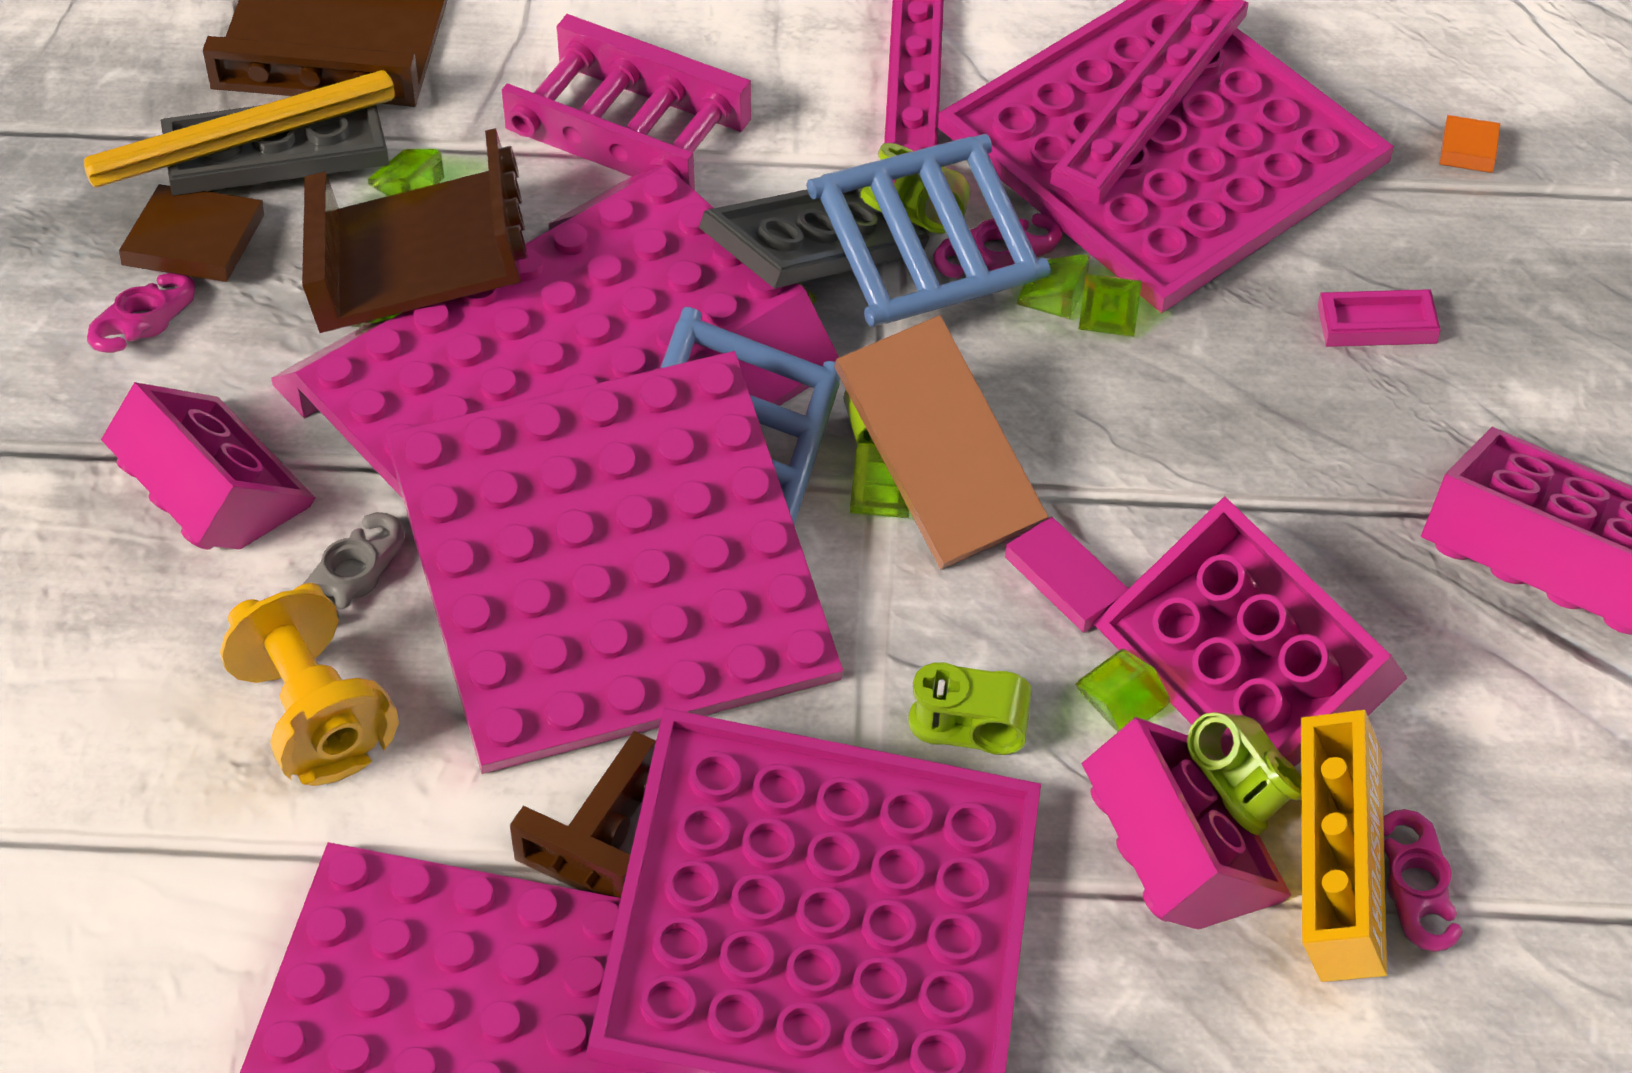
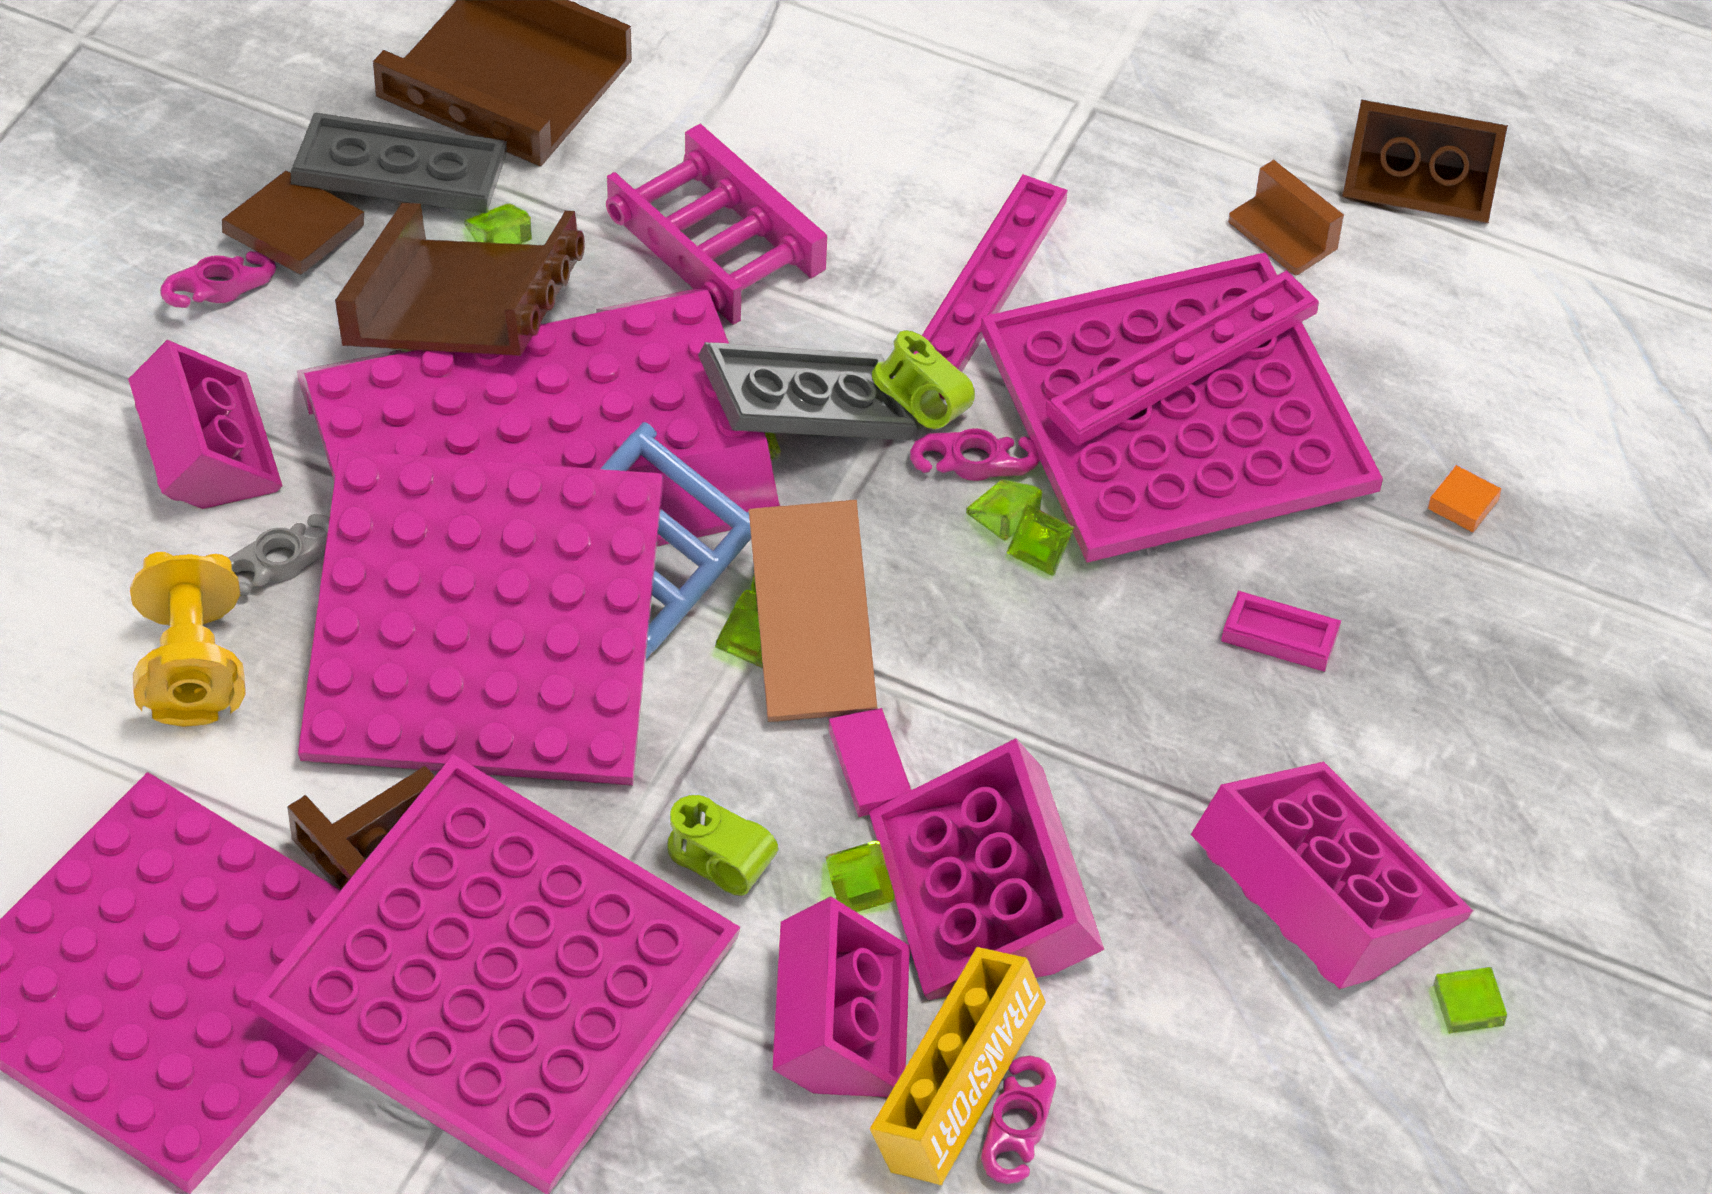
camera: 20 degrees right, 0 degrees up
yellow axle [84,70,395,188] -> none
medium blue bar [806,134,1051,327] -> none
lime piece [1187,712,1302,835] -> none

